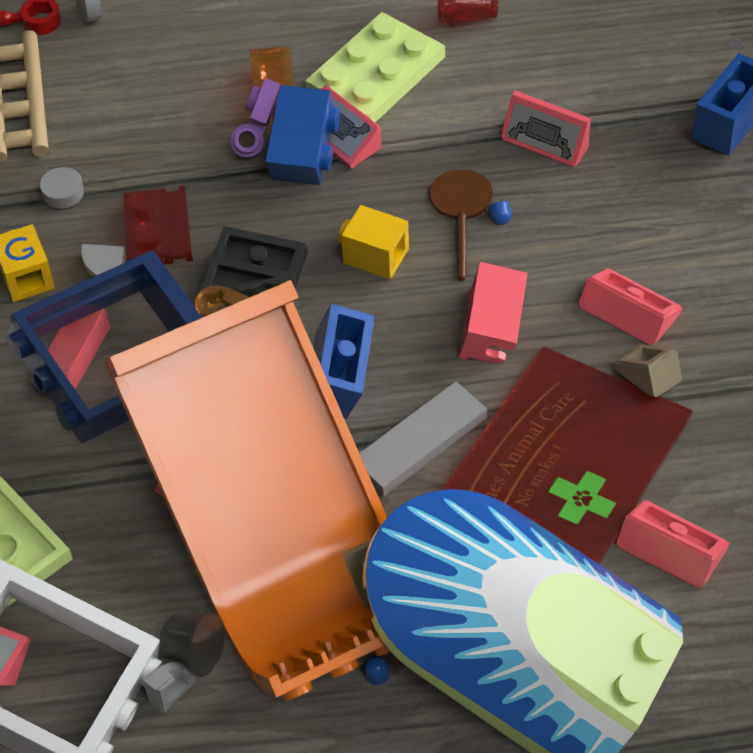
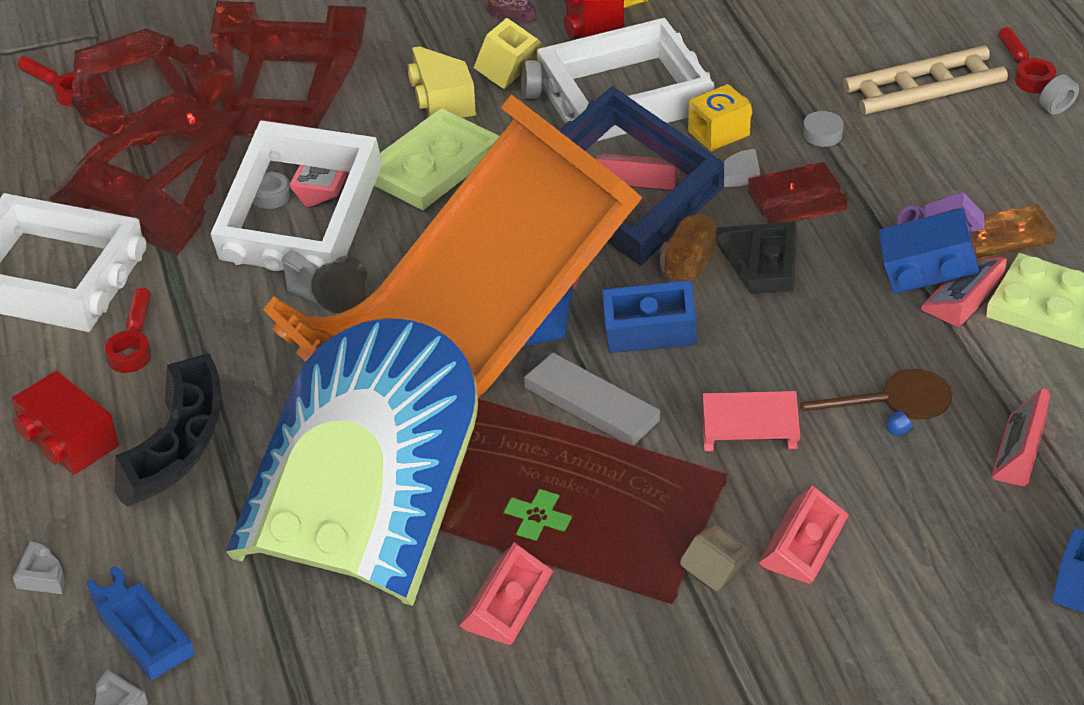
camera: 80 degrees right, 10 degrees down
yellow brick [338,205,409,280] -> none

